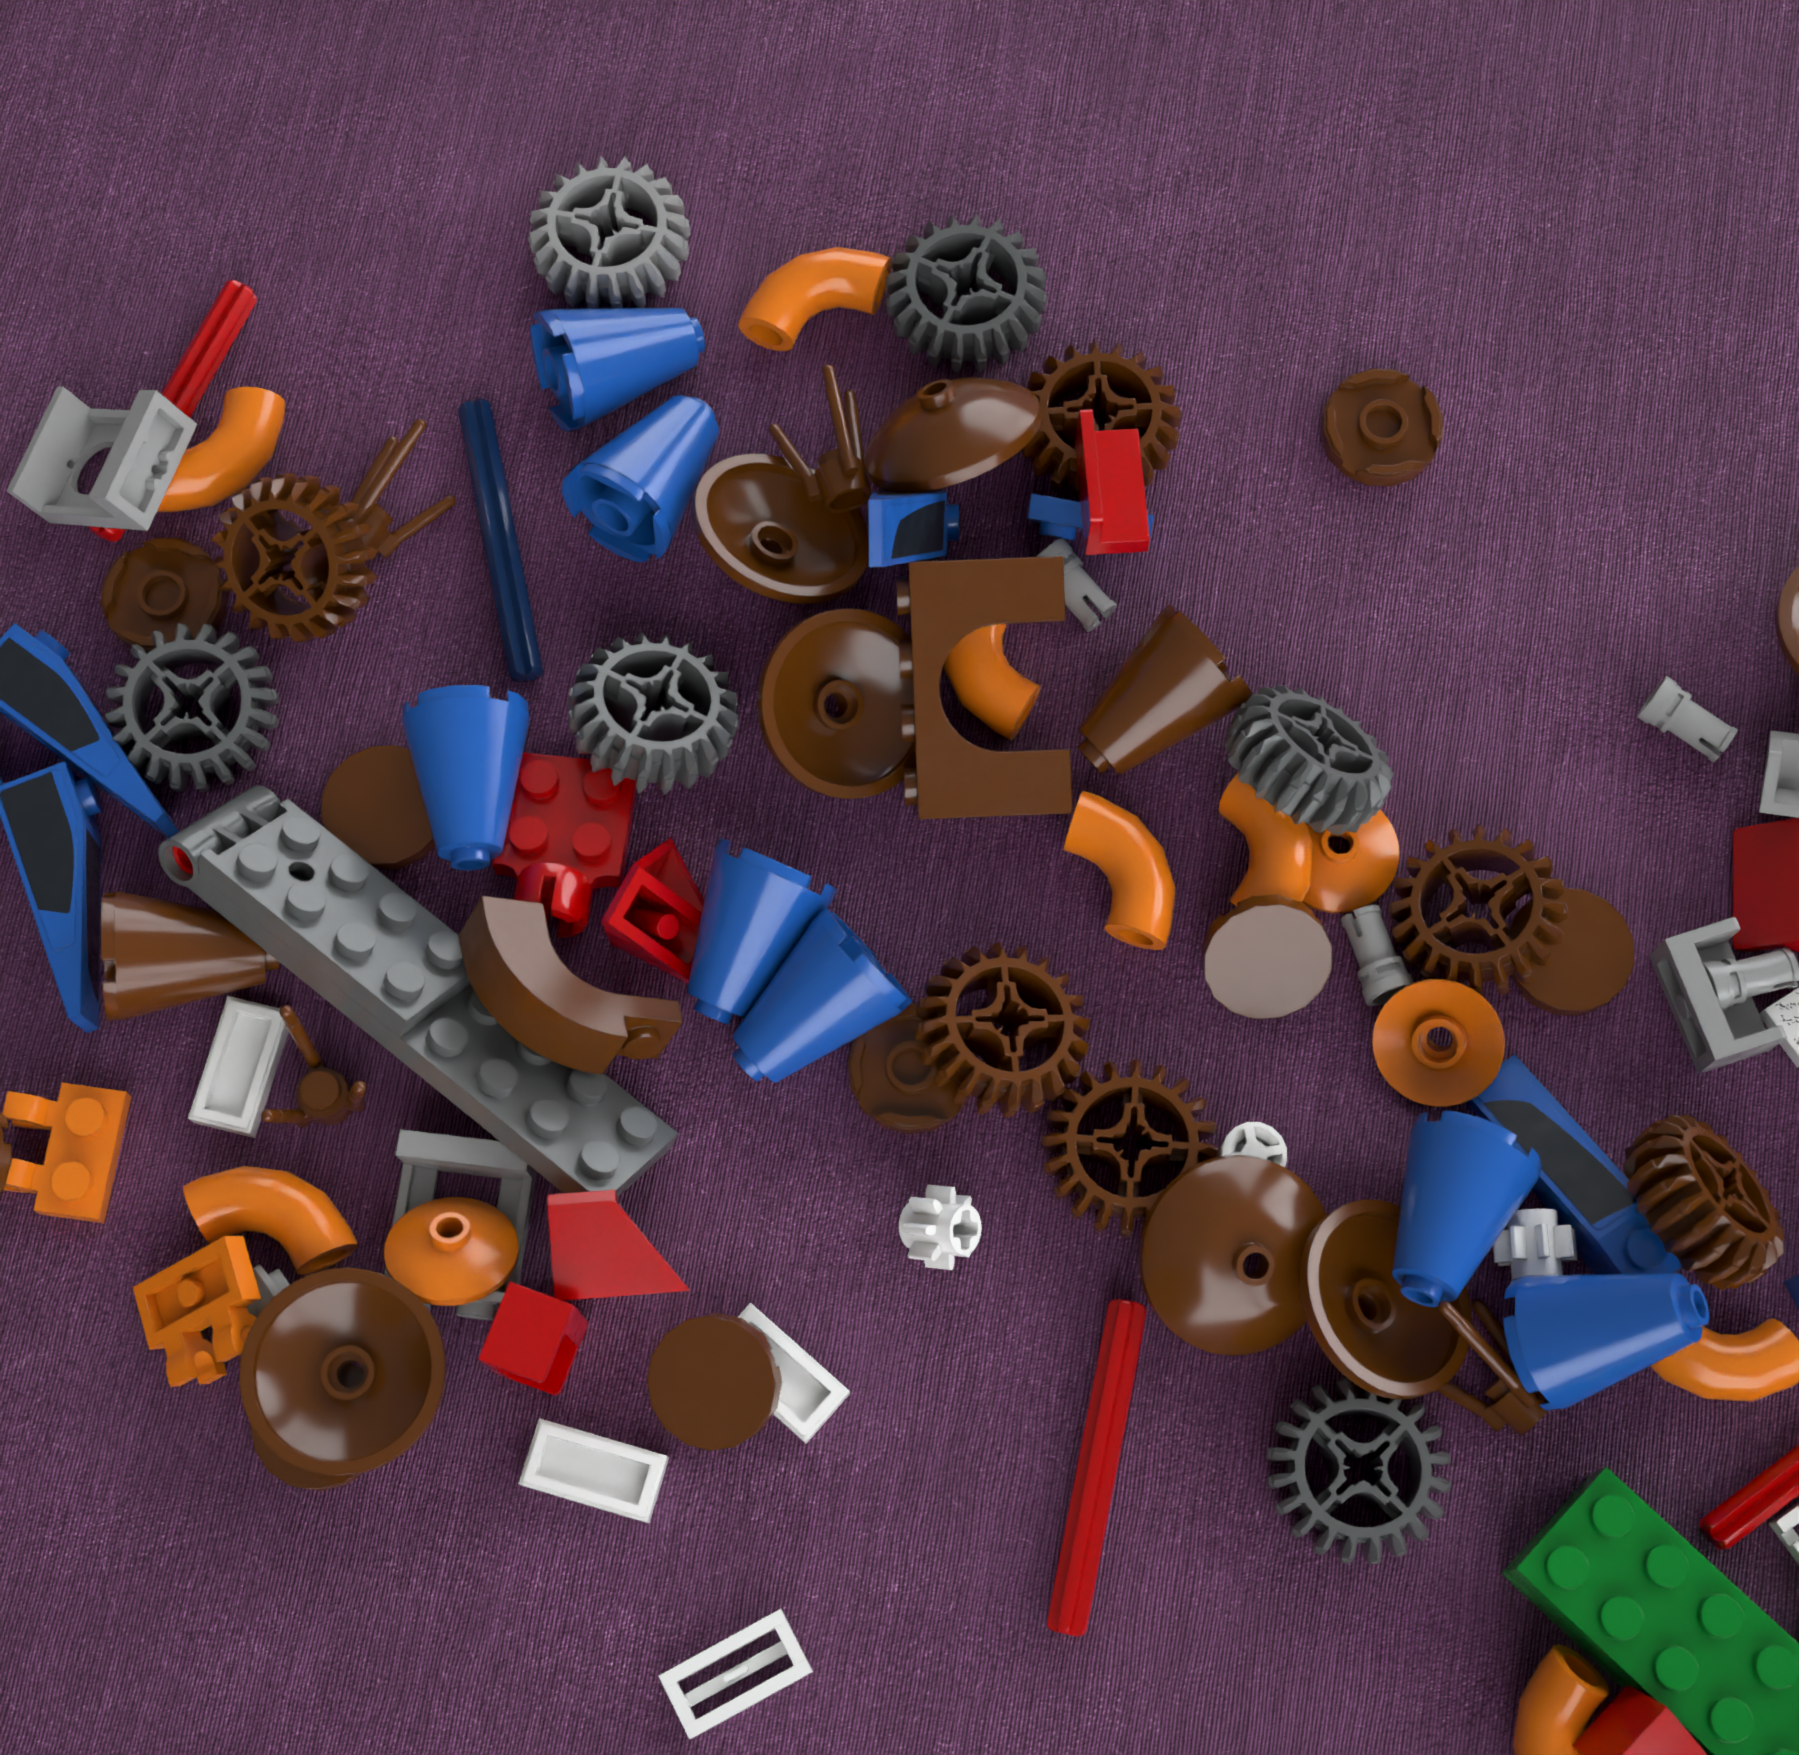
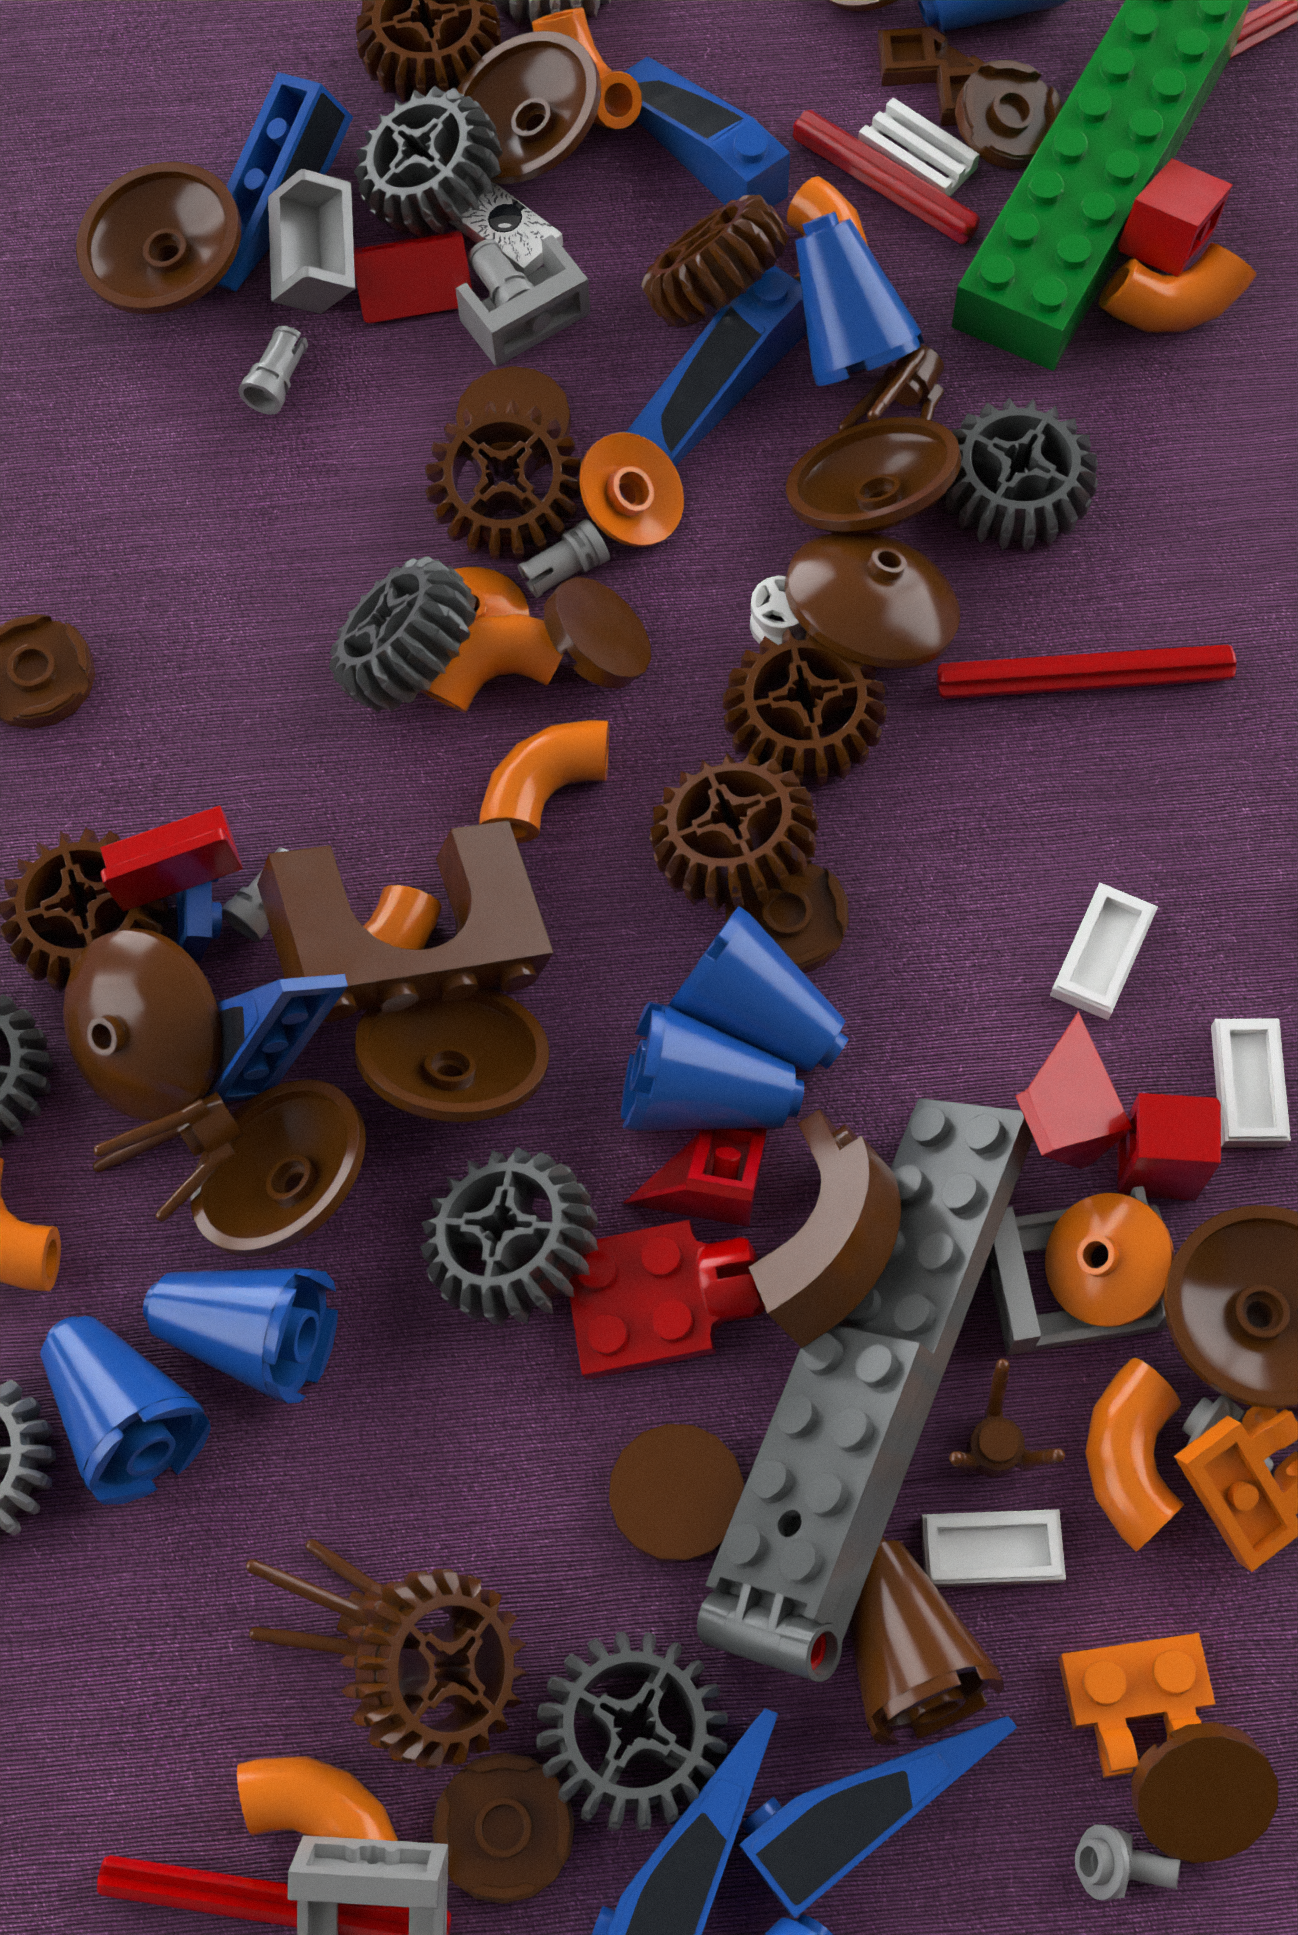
camera: 105 degrees left, 5 degrees down
blue cone [402,685,530,871] -> none
dark blue axle [458,398,543,683] -> none
reddish brown tile [647,1313,782,1451] -> none
white gear [899,1185,981,1270] -> none
reddish brown cone [1077,604,1253,776] -> none
blue cone [1392,1111,1542,1307] -> none
white gear [1493,1209,1577,1281] -> none

